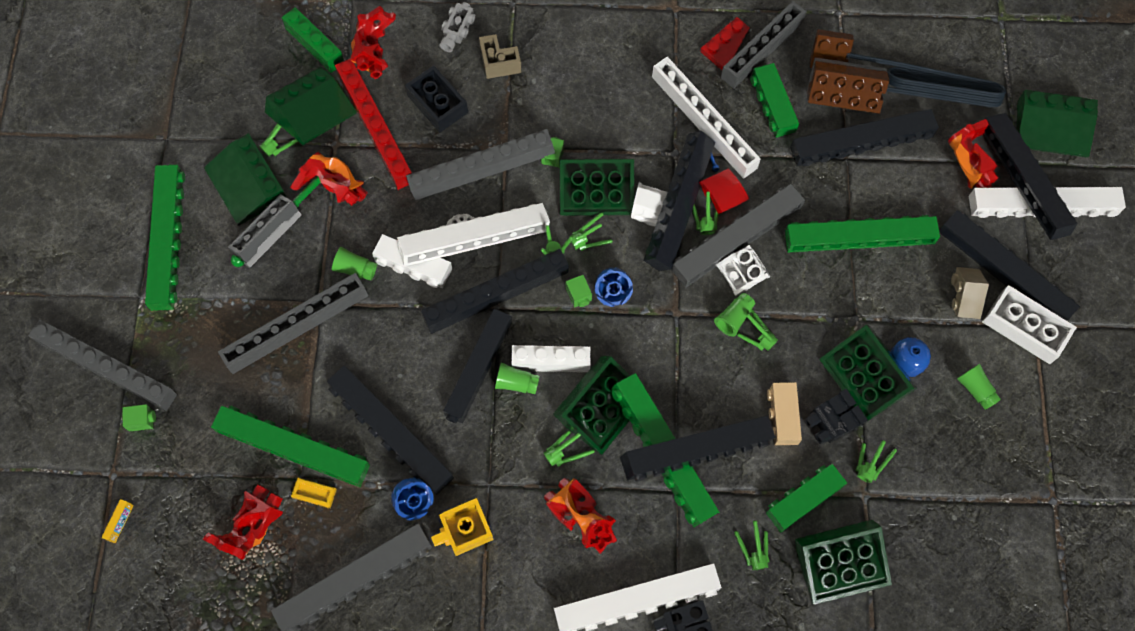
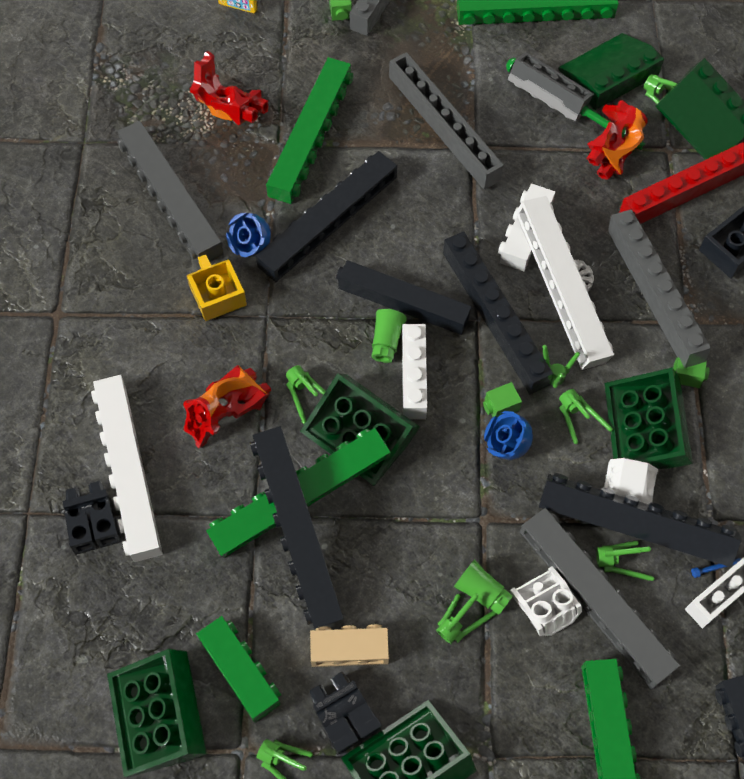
camera: 90 degrees right, 5 degrees down
yellow tile [291,478,337,508] -> none
bright green plant [332,247,377,280] -> none
red slope [699,168,749,214] -> none
bright green plant [734,520,769,570] -> none

